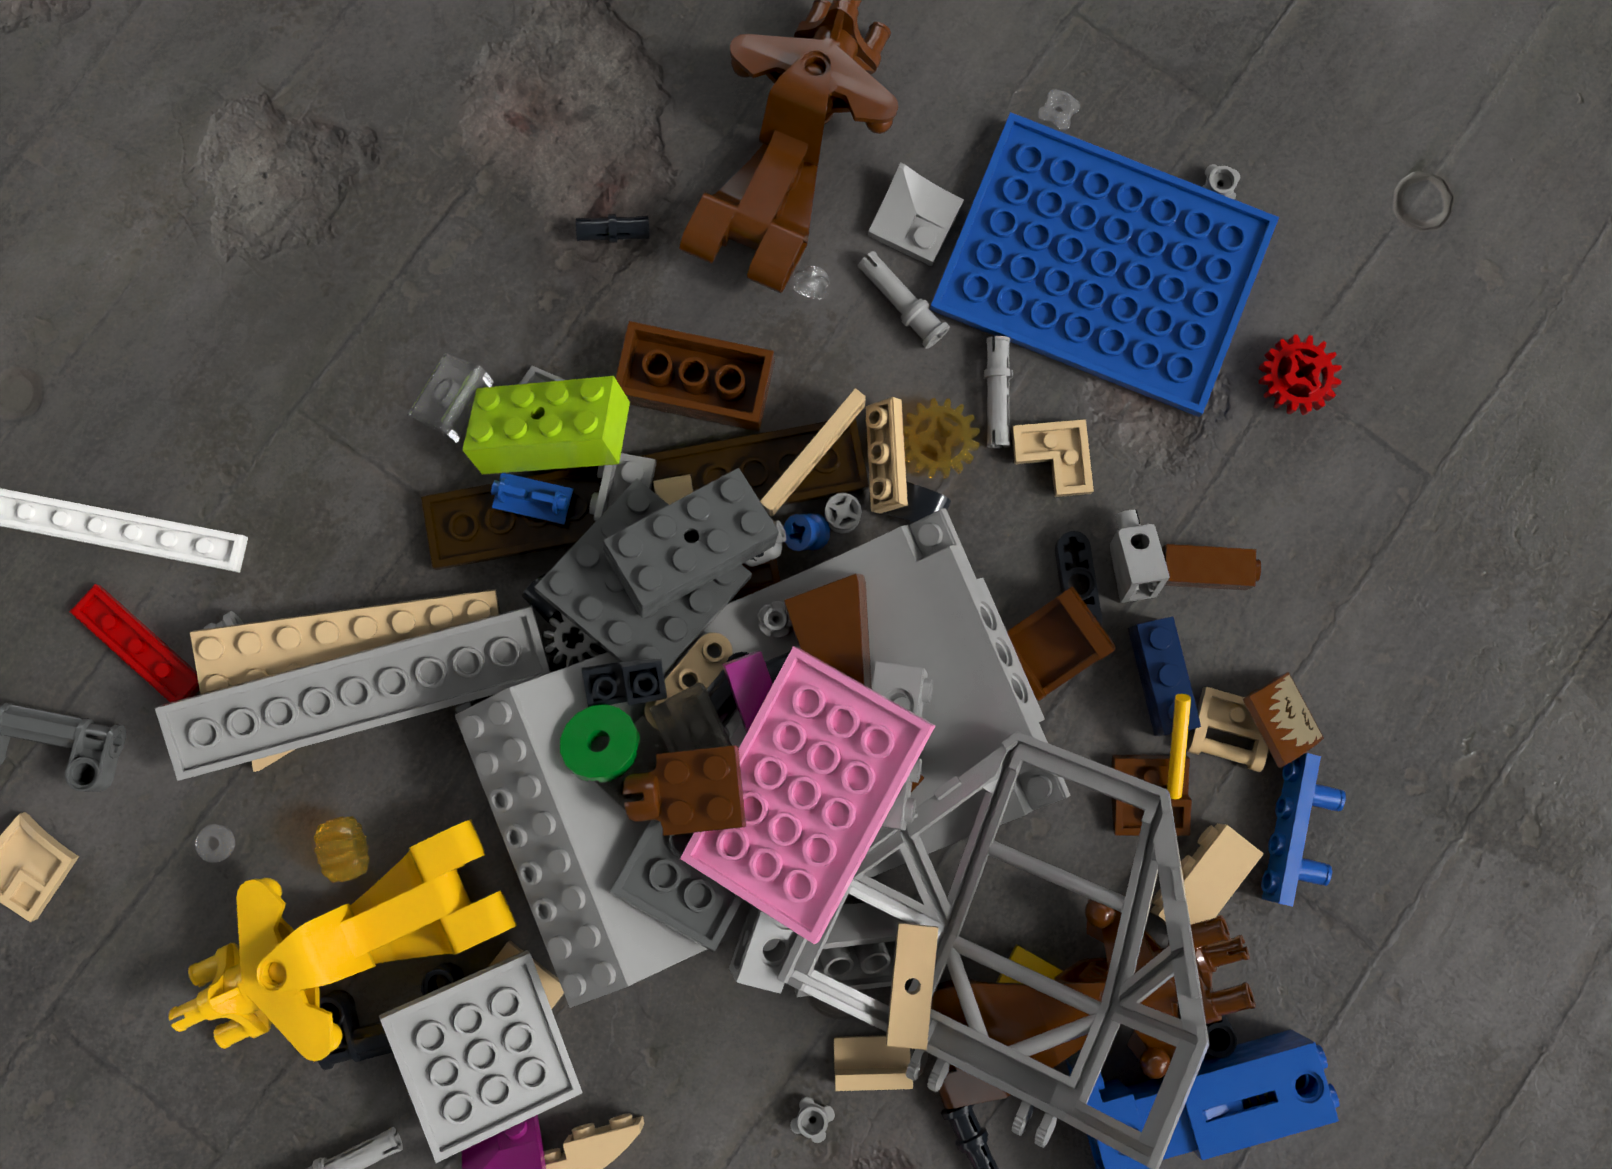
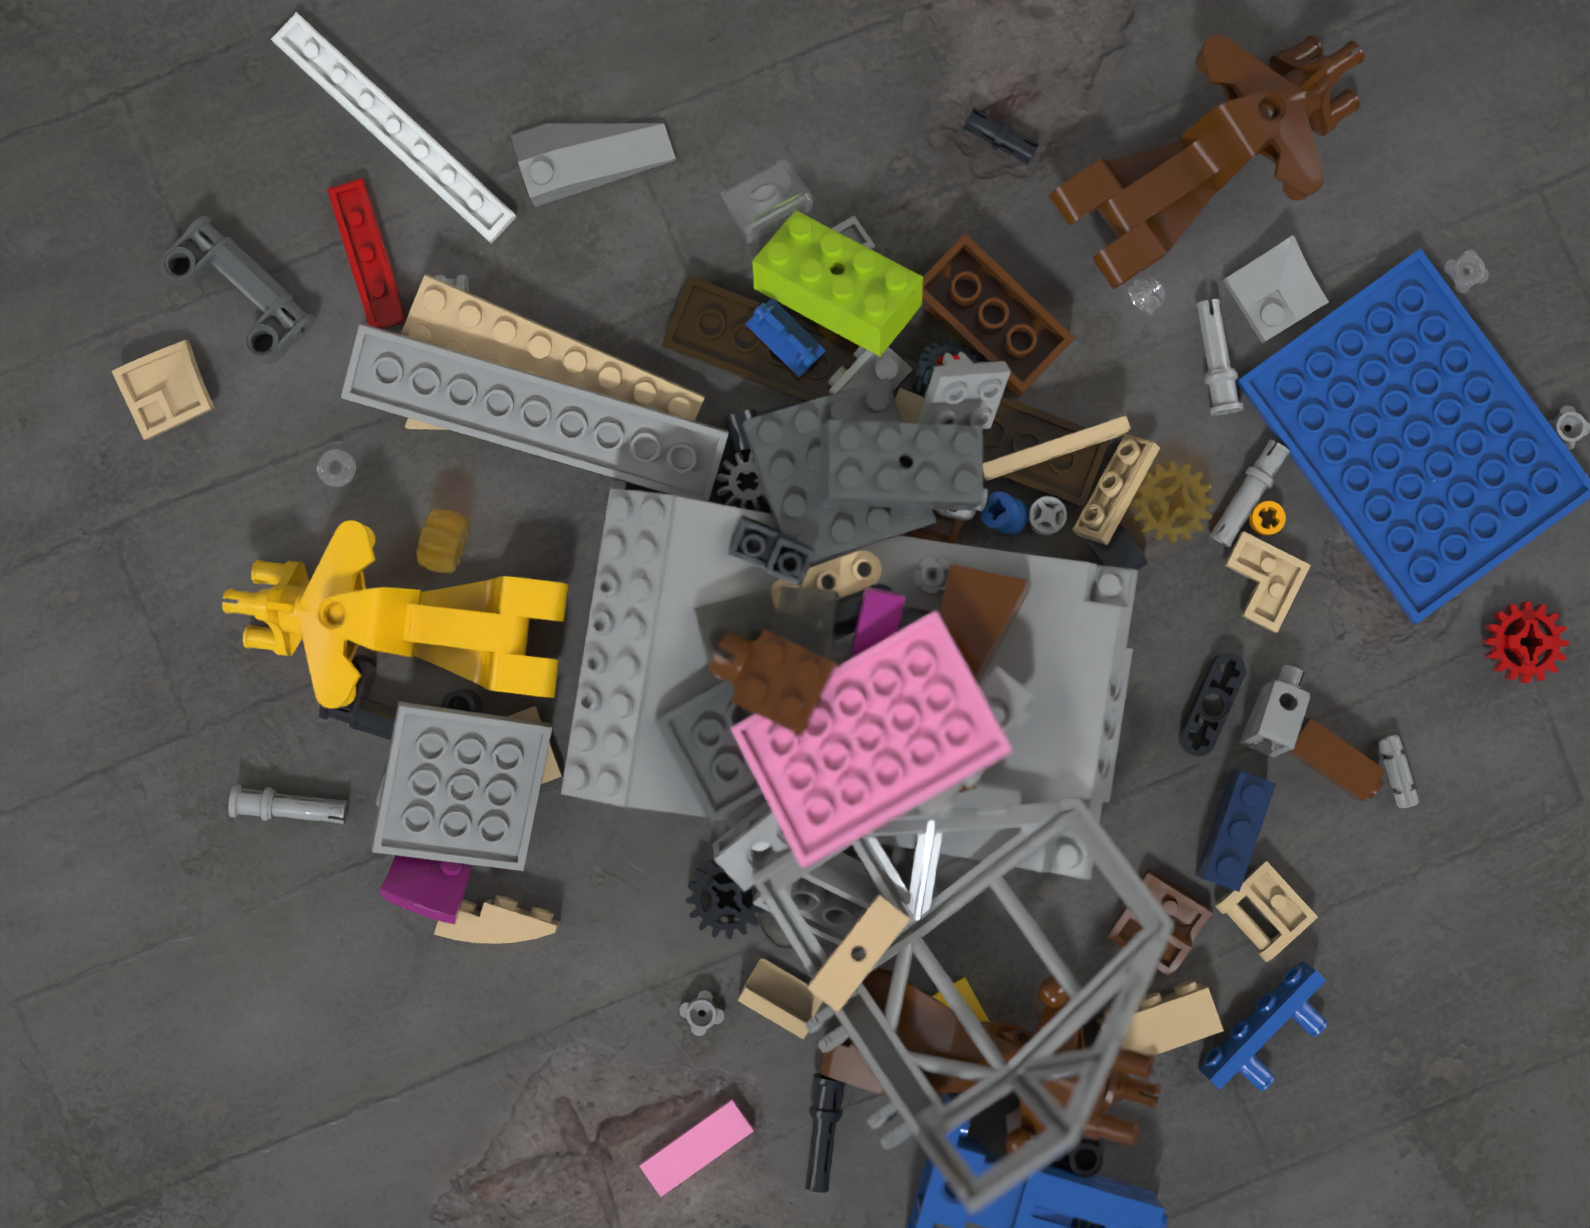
camera: 30 degrees right, 5 degrees up
green tile [560,704,640,783] -> none
reddish brown panel [1007,586,1116,701] -> none
yellow bar [1167,694,1191,799] -> none
slope [1243,672,1324,768] -> none
none -> light grey wedge [511,123,676,207]
none -> black gear [686,859,766,939]
none -> light grey plate [914,341,1011,429]
none -> light orange bush [1249,501,1286,536]
none -> light grey axle [1378,735,1419,809]

